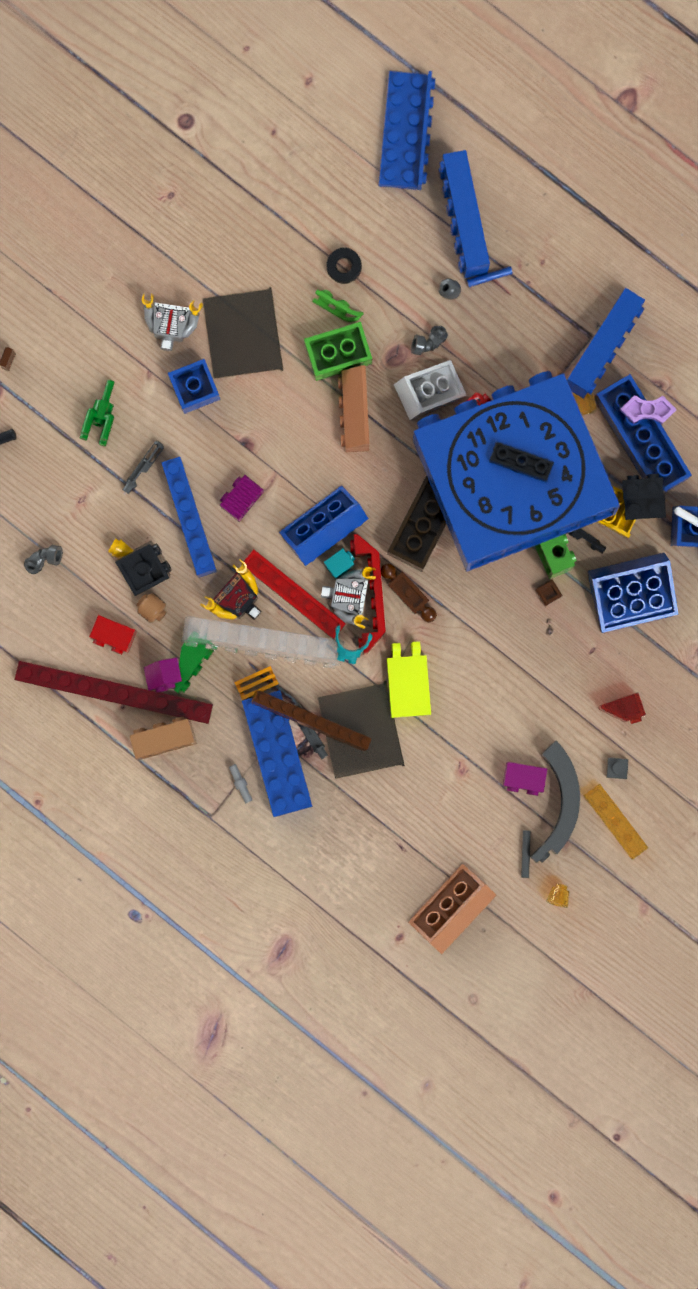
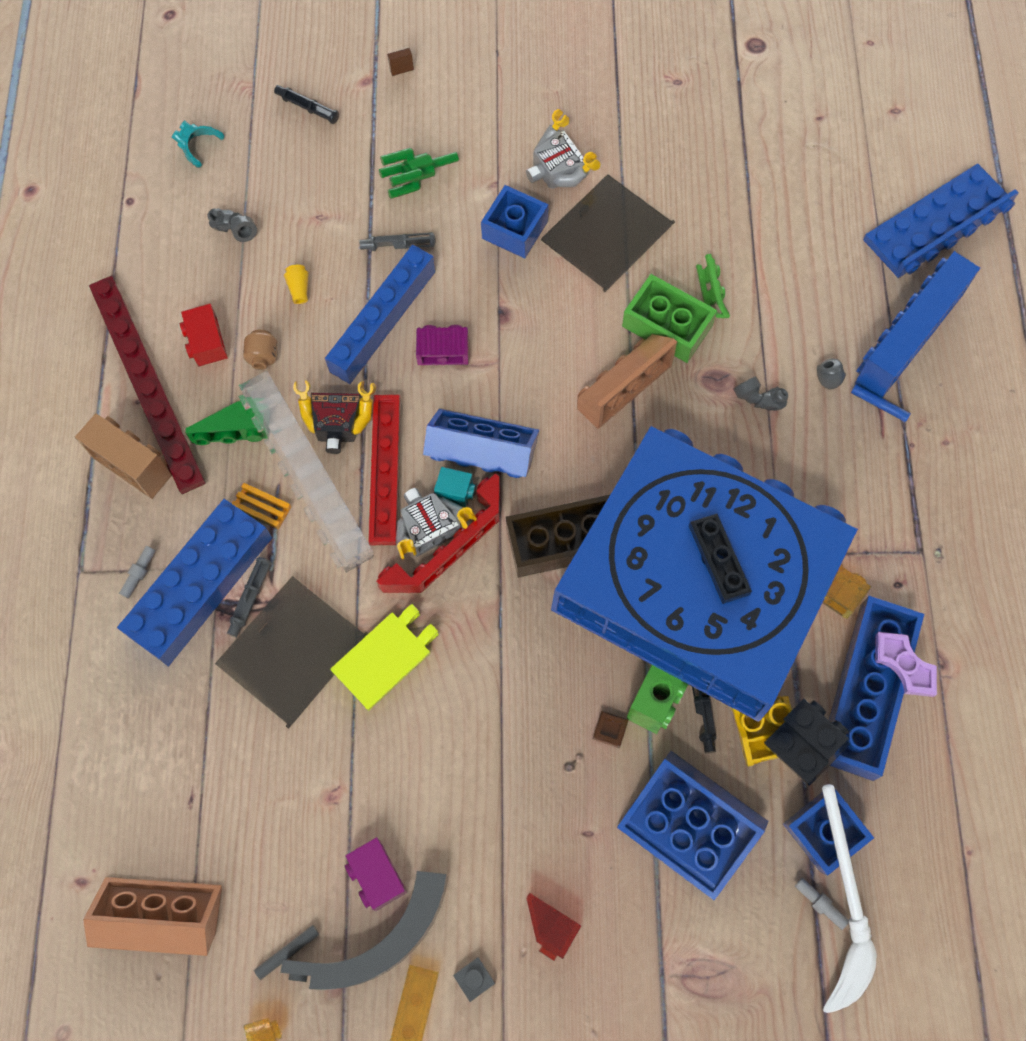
camera: 55 degrees right, 15 degrees down
black plate [115,541,172,596] -> none
magenta brick [143,658,182,693] -> none
reddish brown piece [251,690,372,751] -> none
black tyre [327,248,362,284] -> none
teal helmet [335,625,373,664] -> none
reddish brown plate [381,563,437,623] -> none
white slope [394,360,467,420] -> none
blue brick [567,288,645,399] -> none

